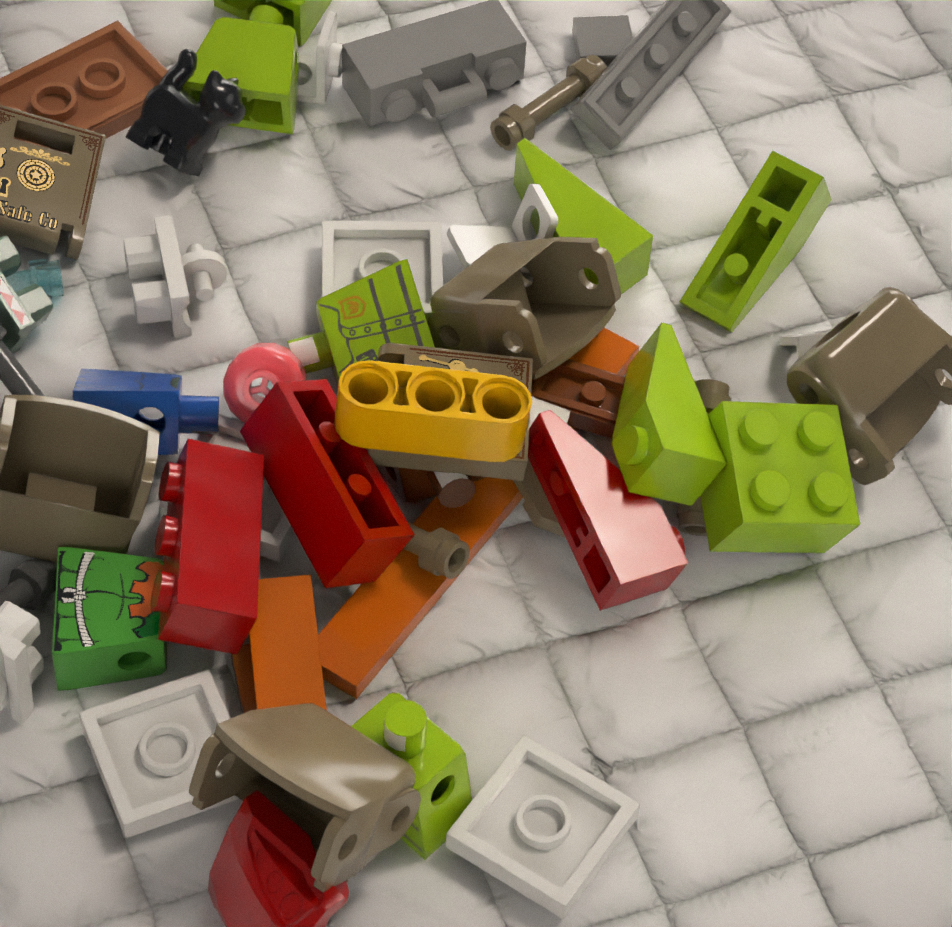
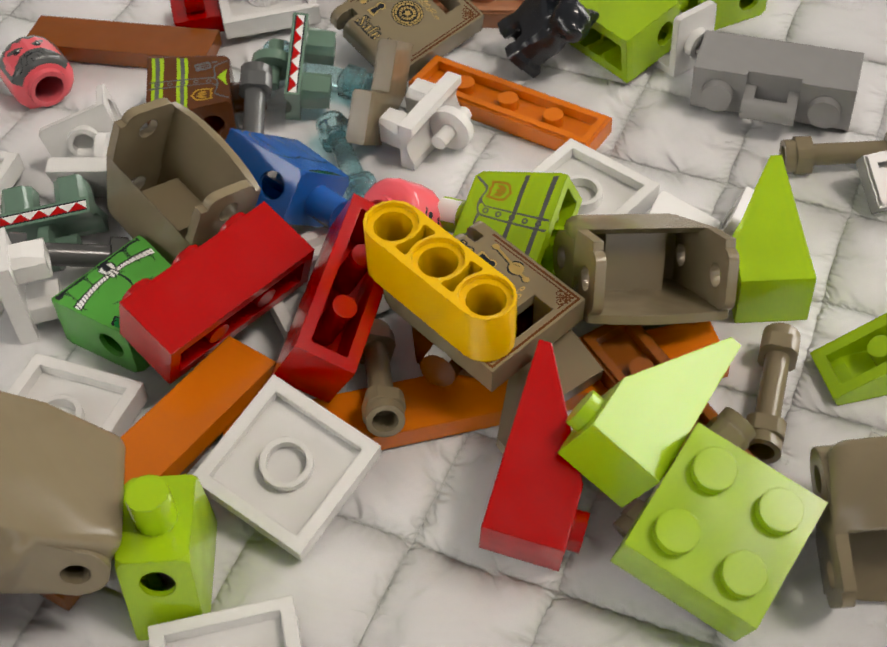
camera: 50 degrees right, 5 degrees down
none -> white plate [193,374,381,562]
none -> clear light blue bar [316,111,377,201]
none -> dark tan tile [345,38,413,146]
none -> orange tile [408,55,612,151]
none -> dark tan bar [746,323,801,464]

